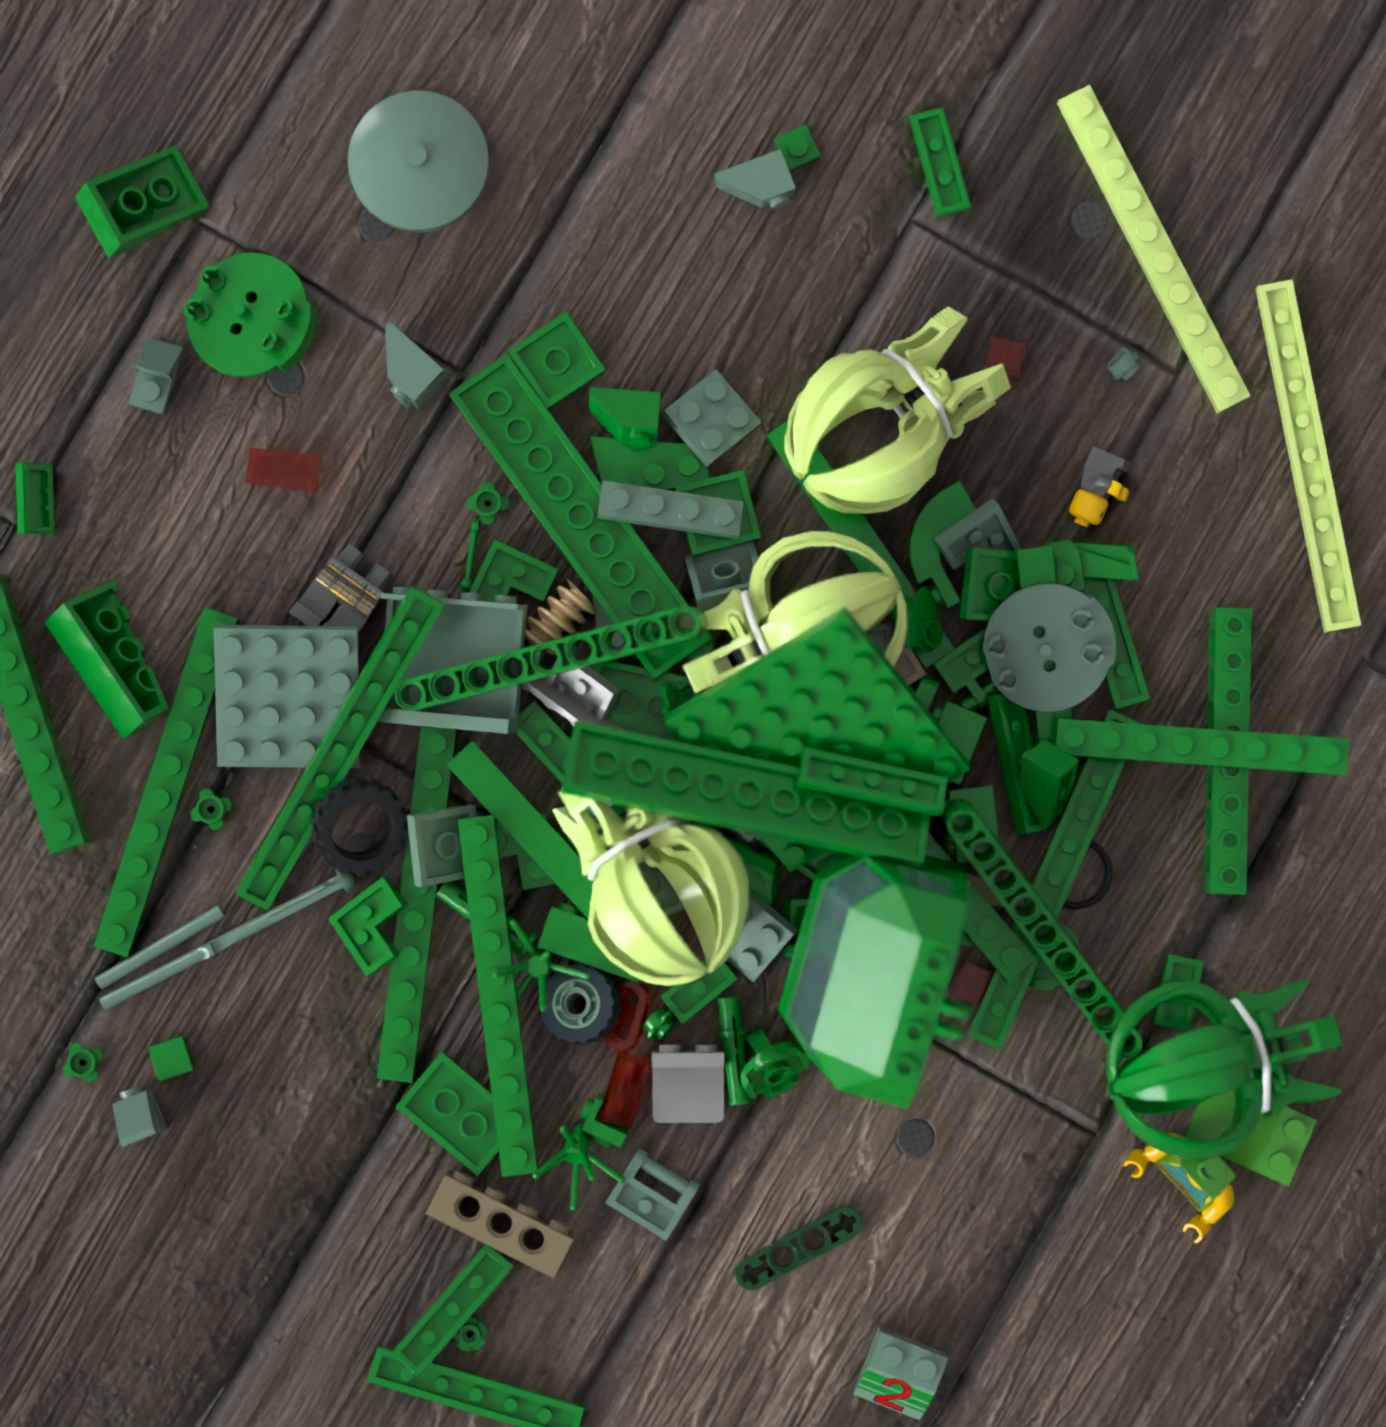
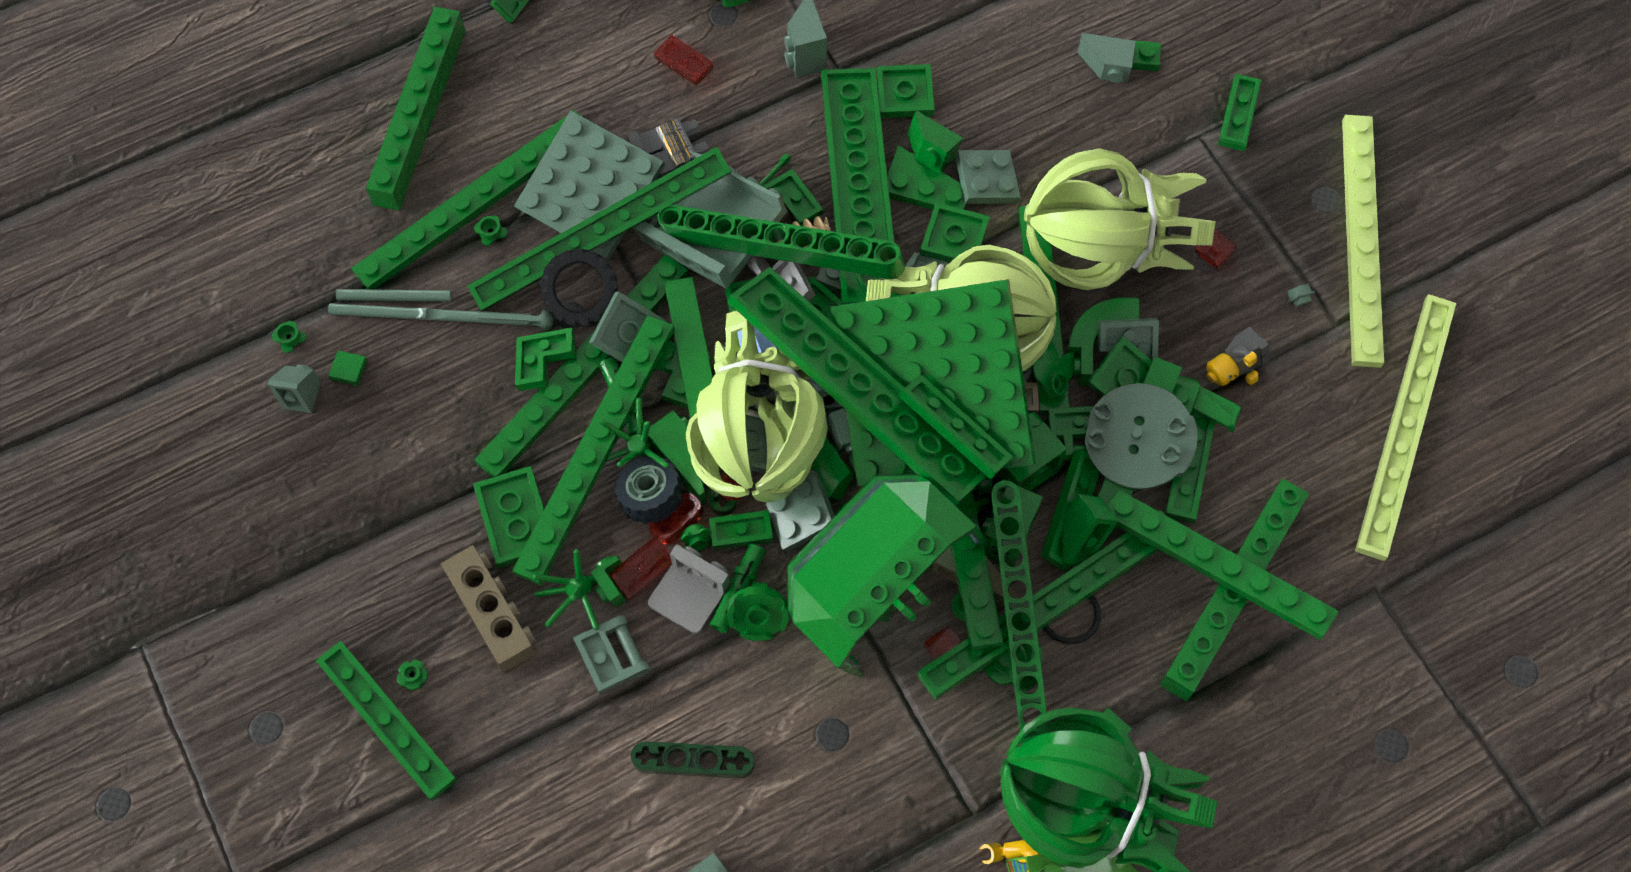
camera: 35 degrees right, 20 degrees down
green wedge [44,579,168,740] -> none
green plate [391,1244,514,1378] -> none
green plate [467,482,509,525] -> none
sand green plate [597,481,743,539] -> none

